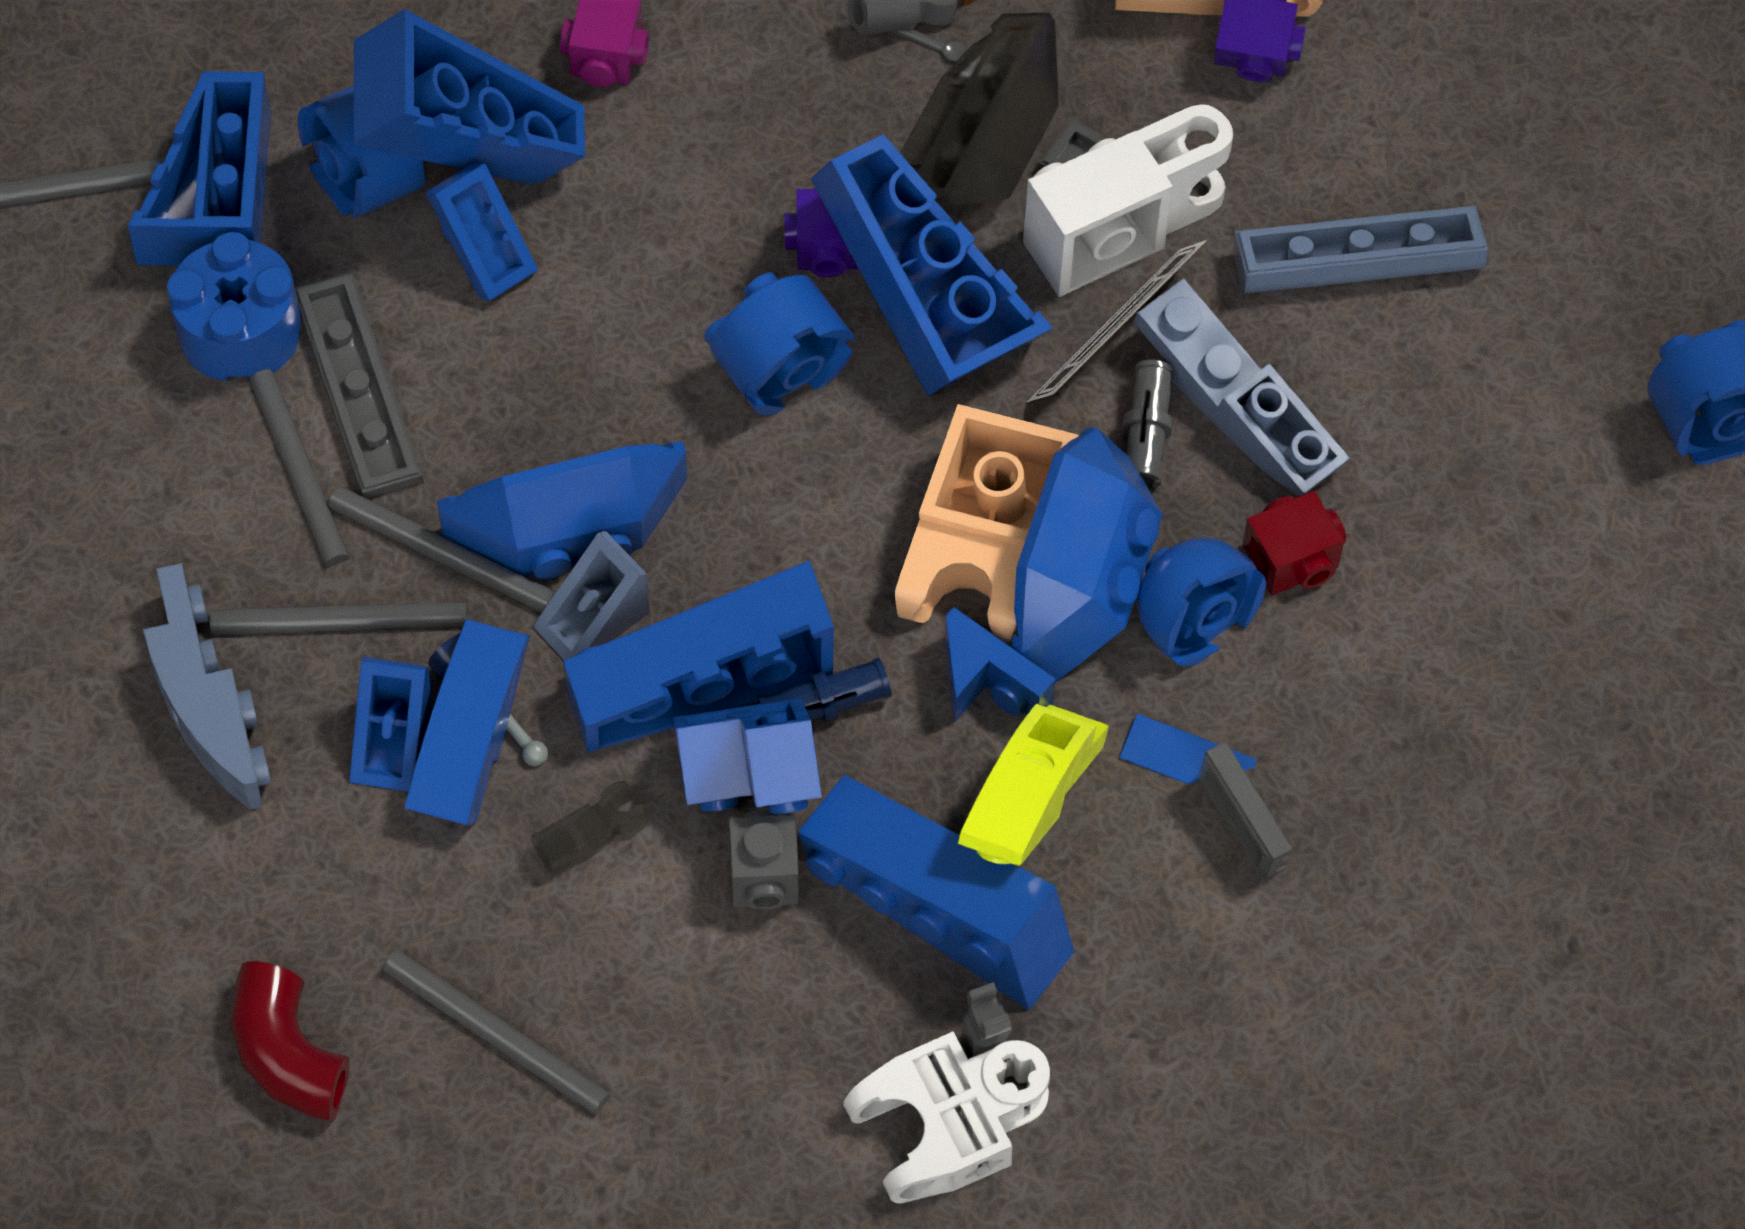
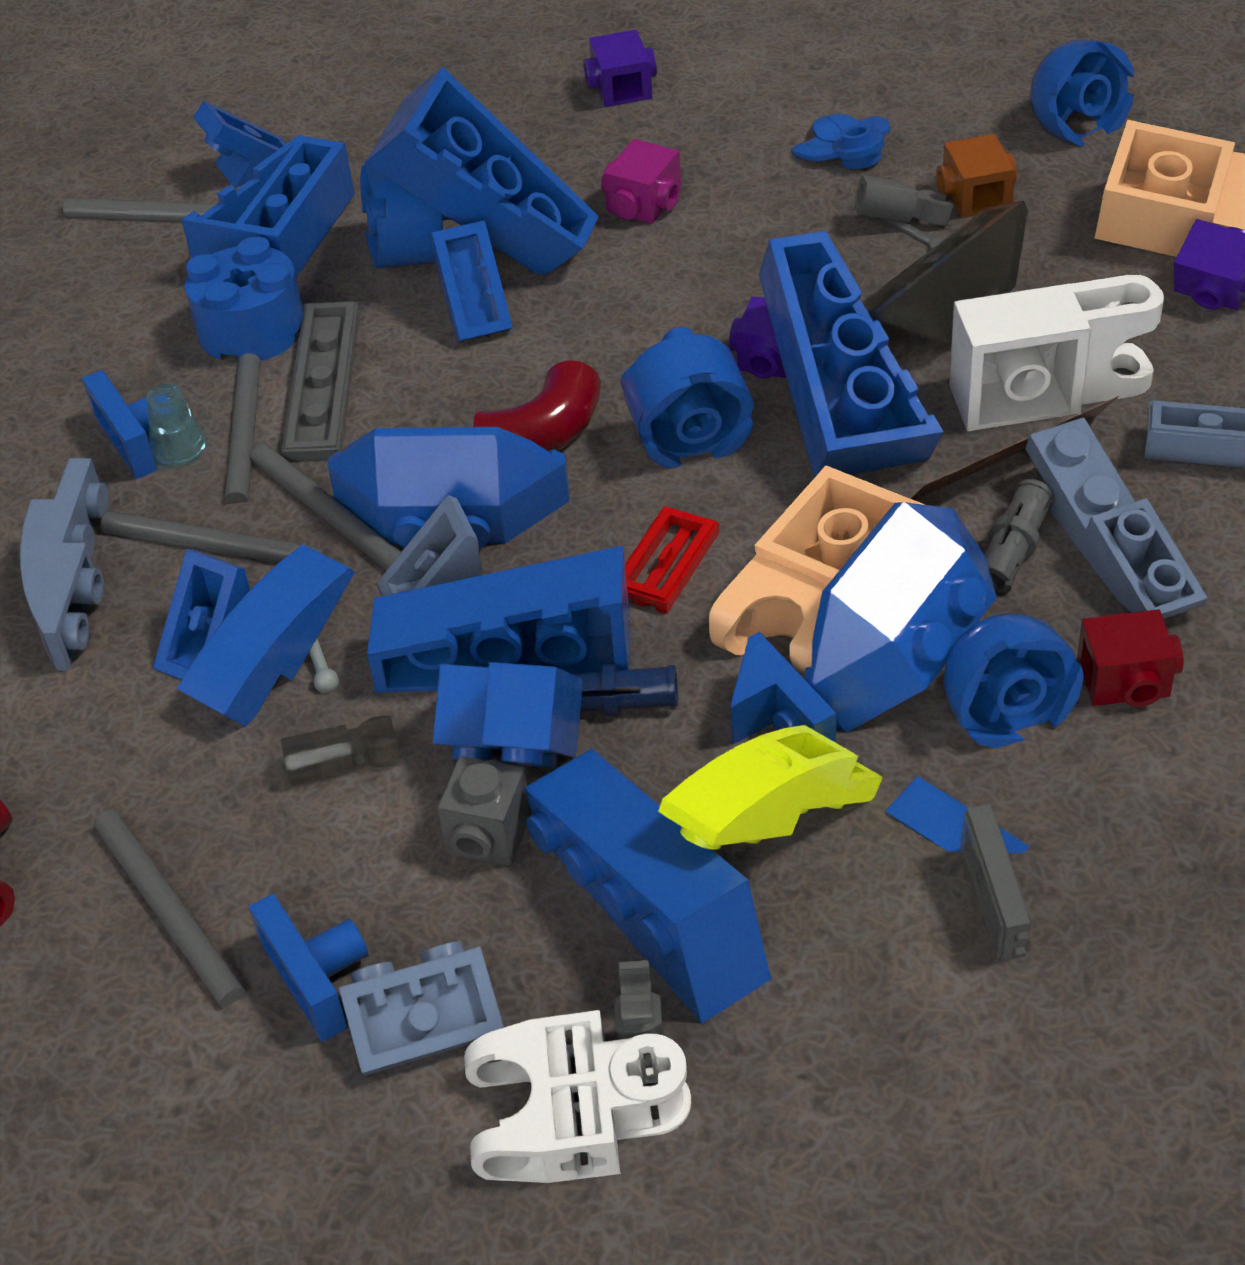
camera: 25 degrees right, 15 degrees down
none -> blue tile [82,370,177,479]
none -> clear light blue cone [146,384,206,466]
none -> blue slope [193,100,286,188]
none -> blue tile [248,893,369,1042]
none -> sand blue bracket [339,941,504,1076]
none -> dark red cylinder [473,360,601,452]
none -> red tile [625,506,719,614]

